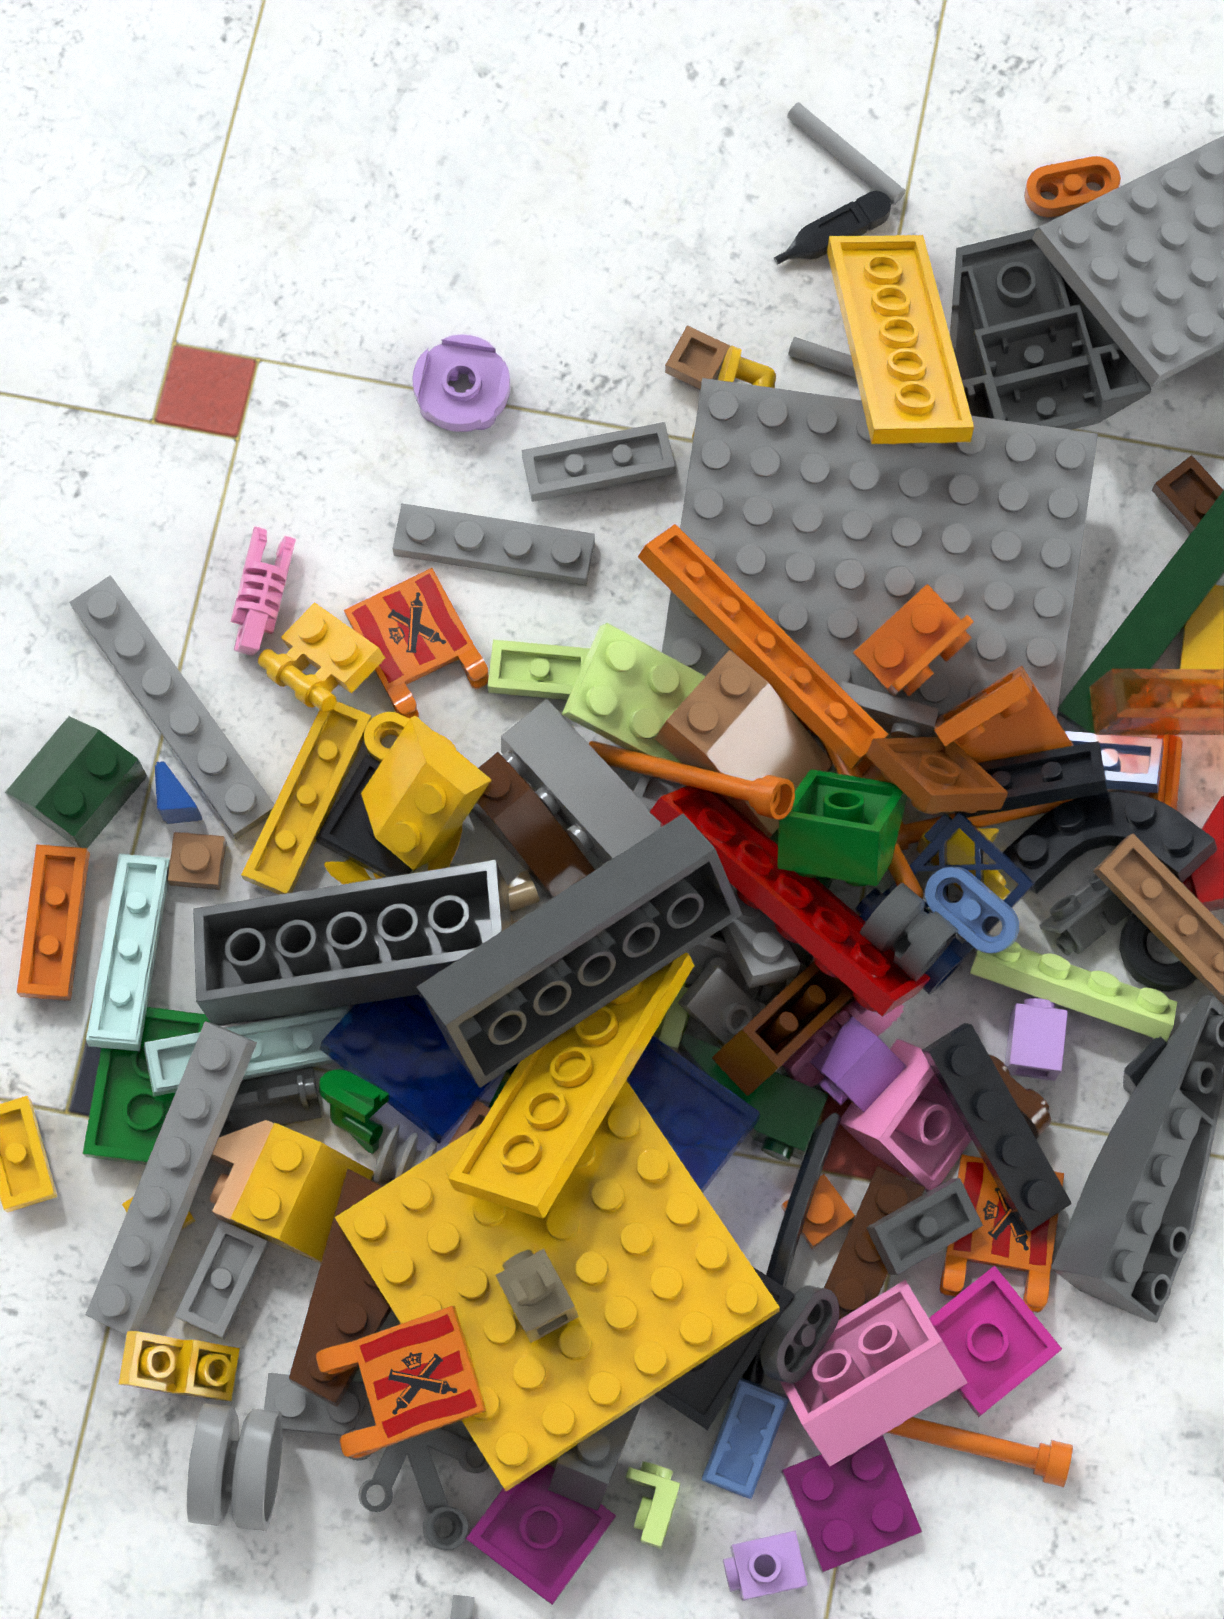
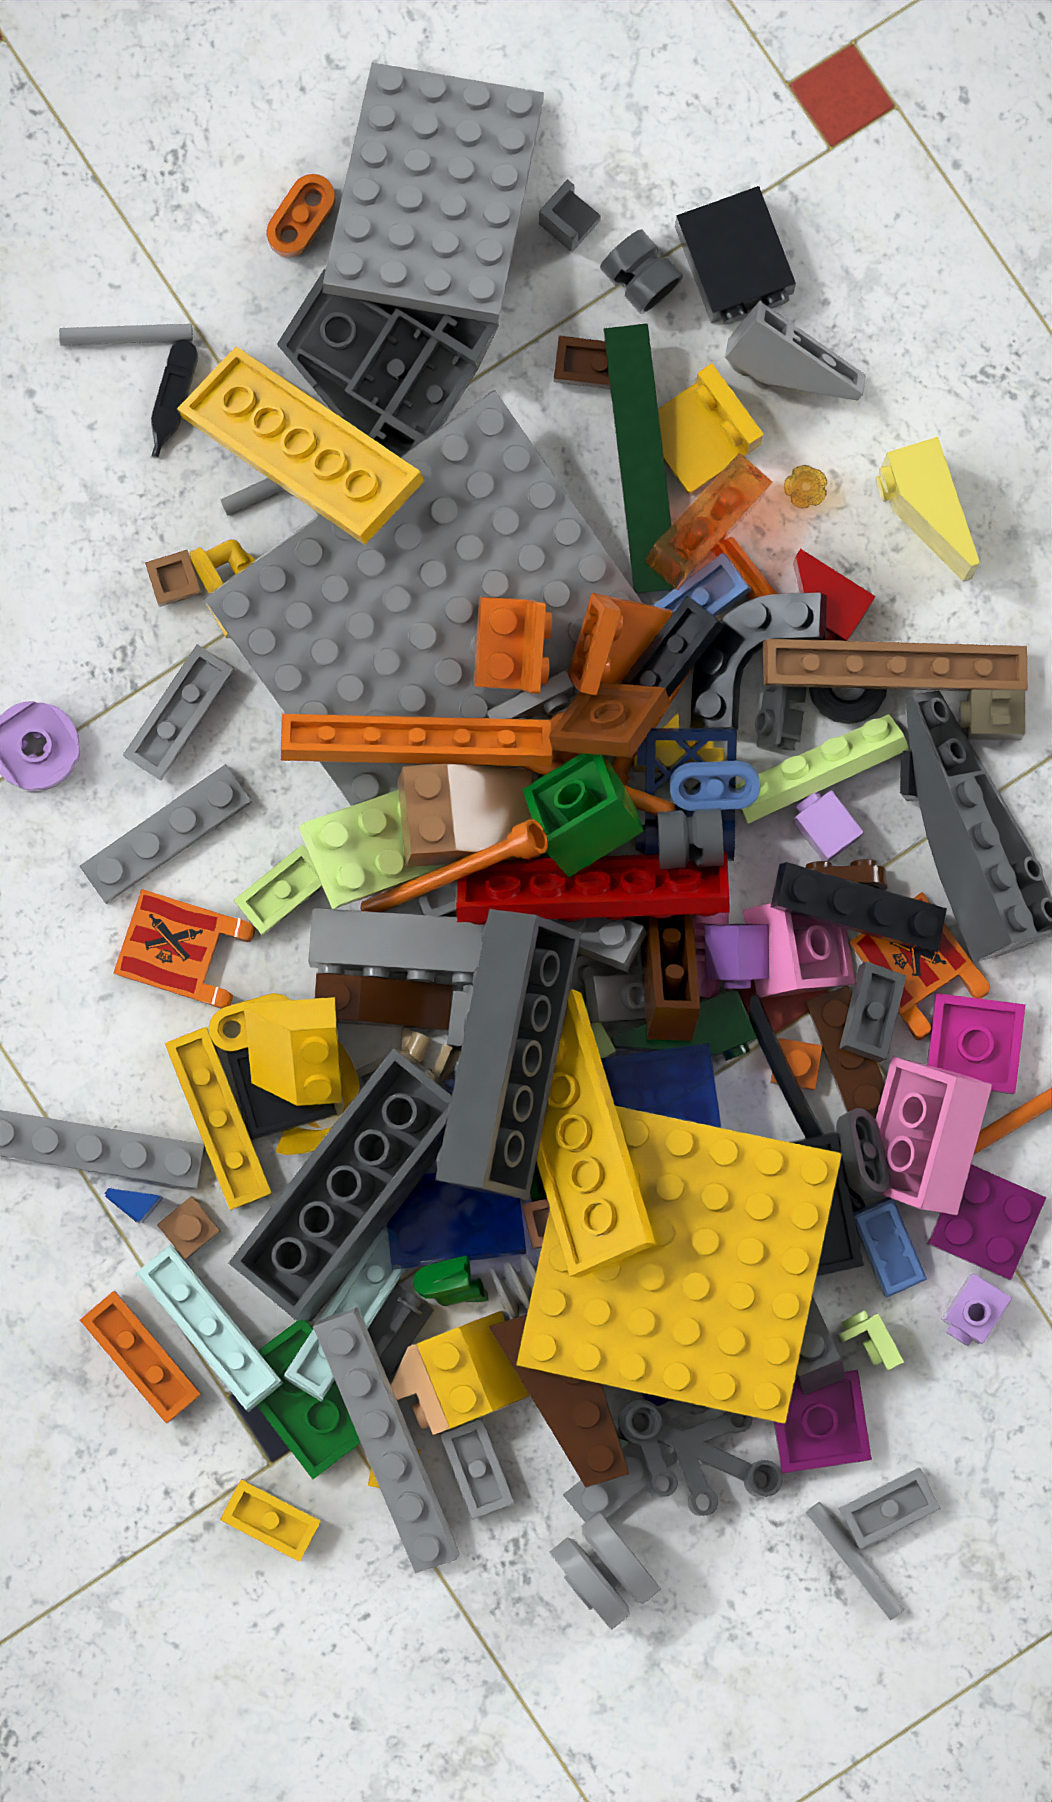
camera: 45 degrees left, 10 degrees up
dark green slope [5,716,147,849] -> none
yellow slope [118,1331,240,1401] -> none
bright pink hinge [231,527,296,656] -> none
yellow plate [258,602,385,713] -> none
flag [316,1306,486,1458] -> none
dark tan brick [495,1249,579,1343] -> none

